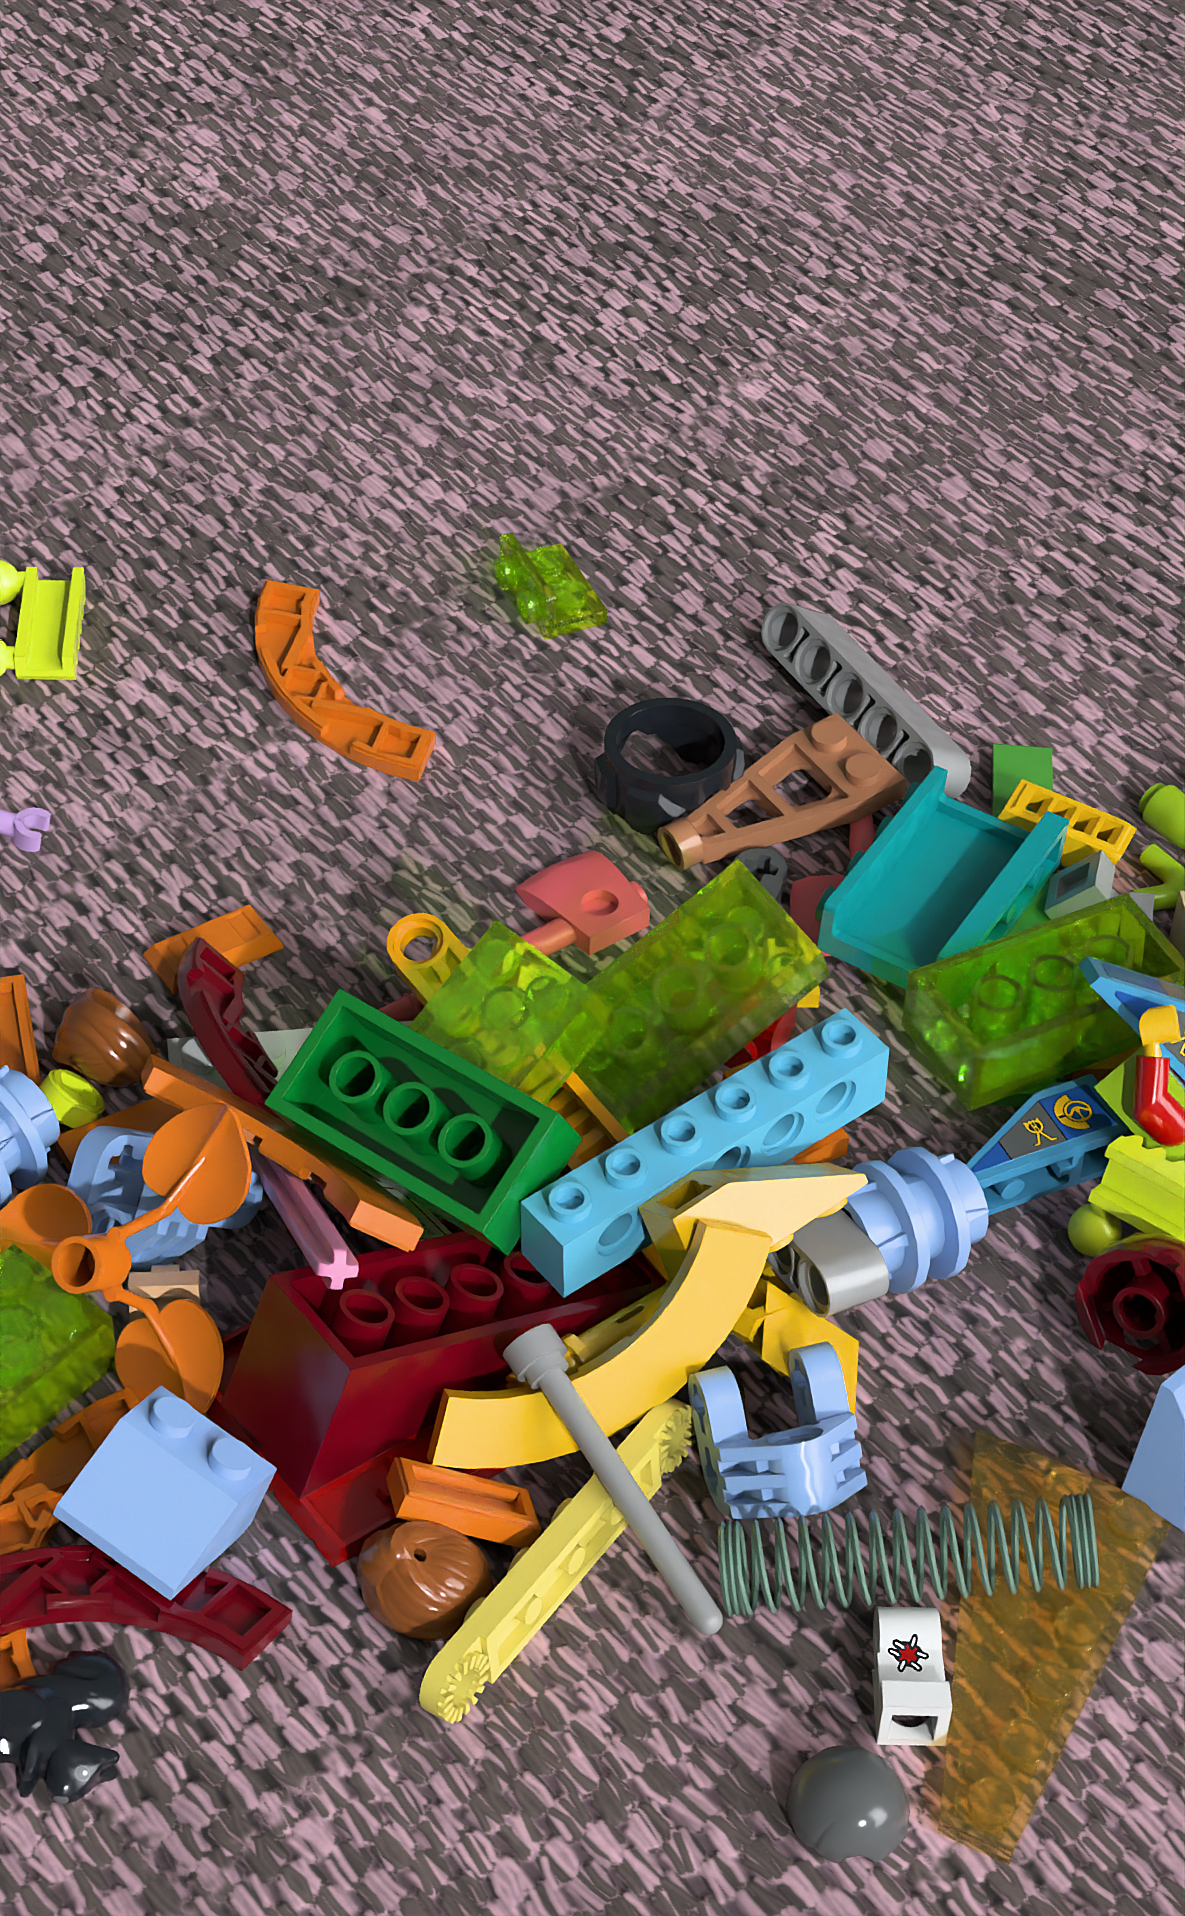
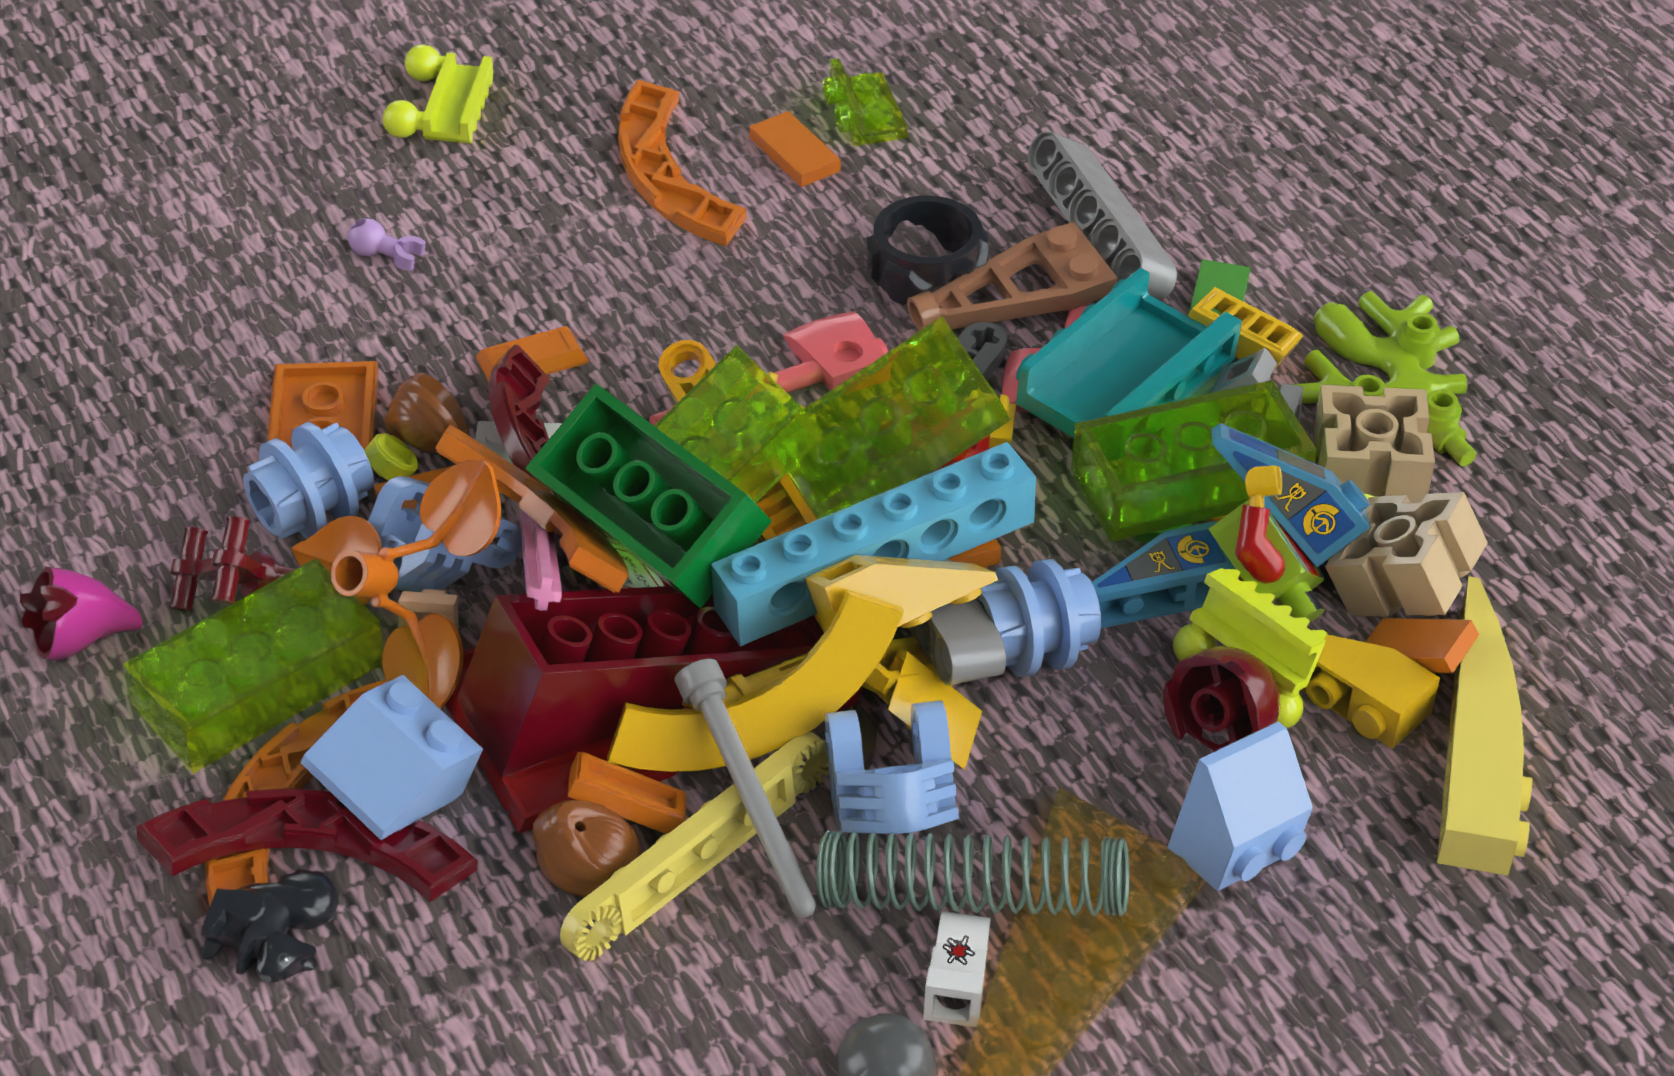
camera: 10 degrees right, 0 degrees up
none -> orange tile [749,111,841,187]

